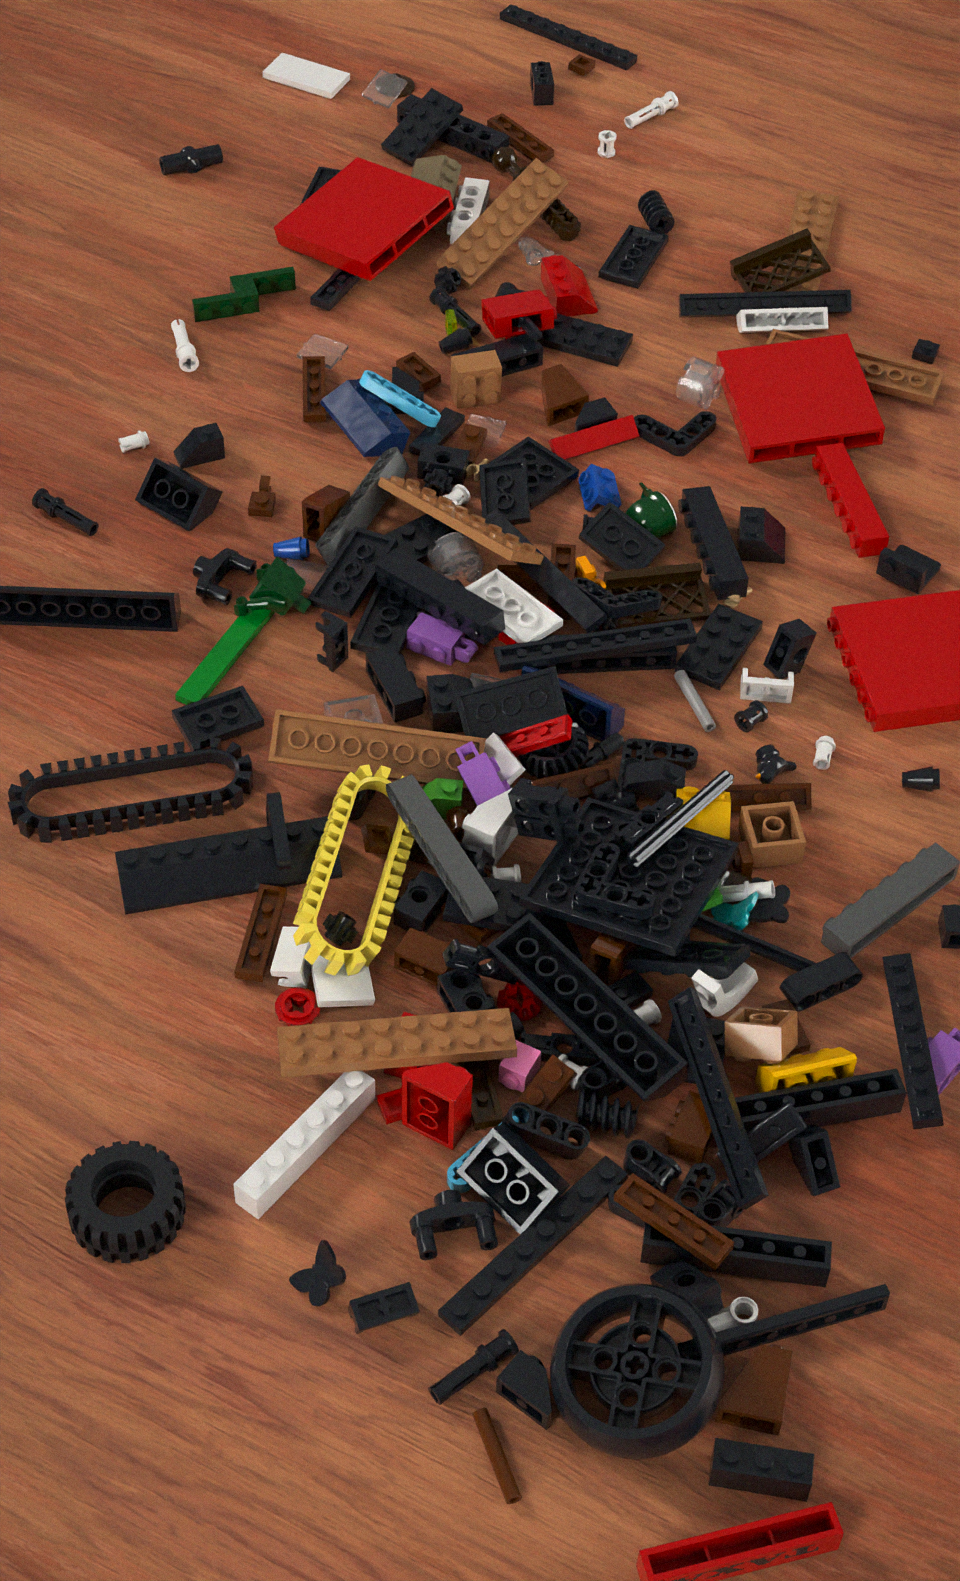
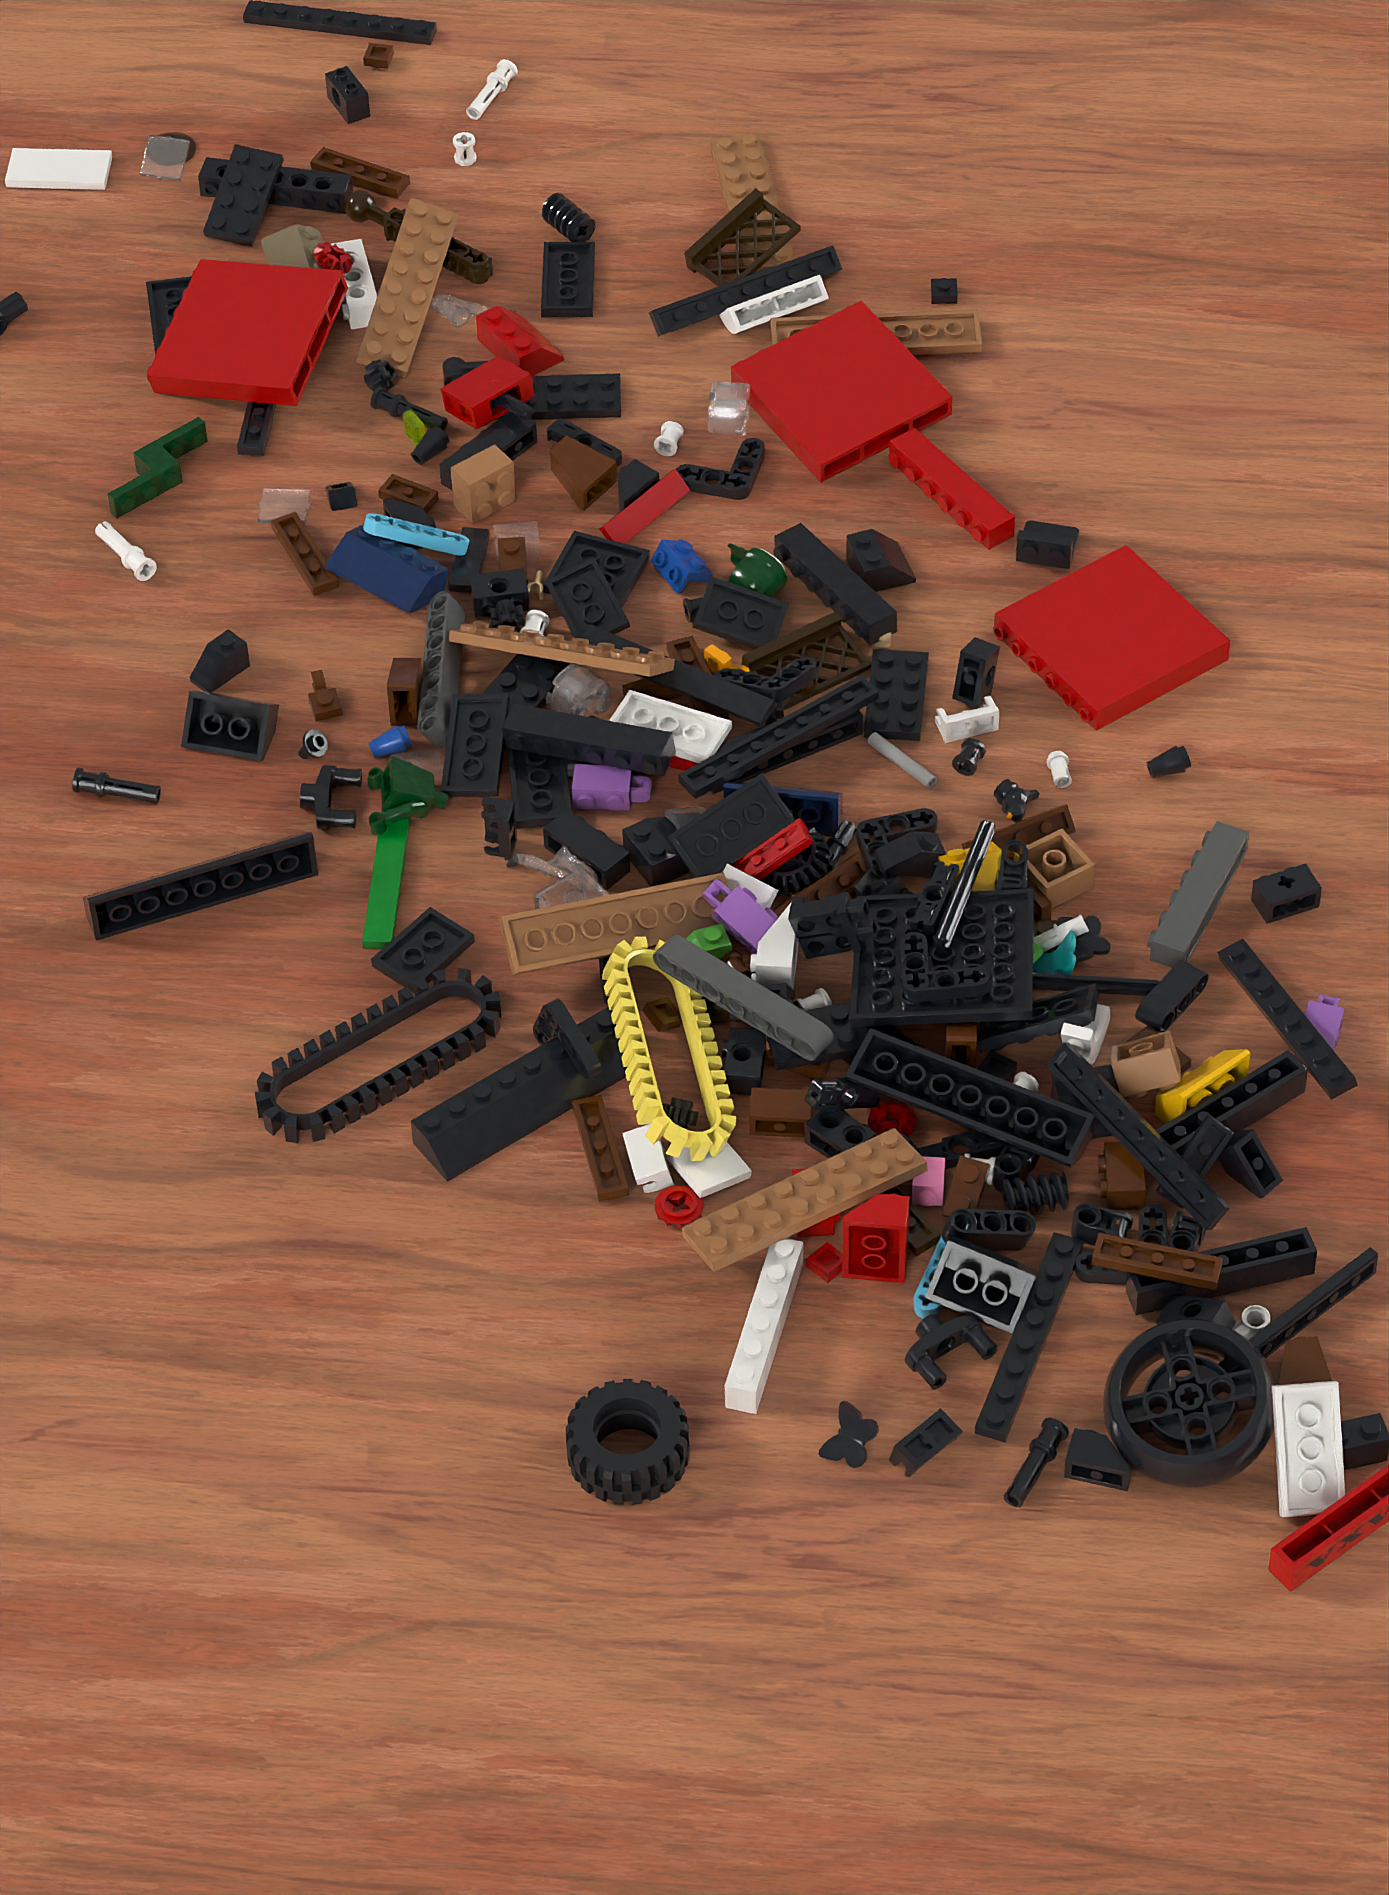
camera: 20 degrees left, 0 degrees up
white pin [118,430,150,453] -> none
reddish brown piece [472,1408,522,1504] -> none
none -> black plate [298,729,328,759]
none -> red gear [313,242,353,274]
none -> black slope [325,481,357,511]
none -> clear piece [506,845,598,890]
none -> black piece [547,418,622,466]
none -> white bush [654,421,684,456]
none -> black piece [994,840,1028,890]
none -> white tile [1272,1381,1345,1518]

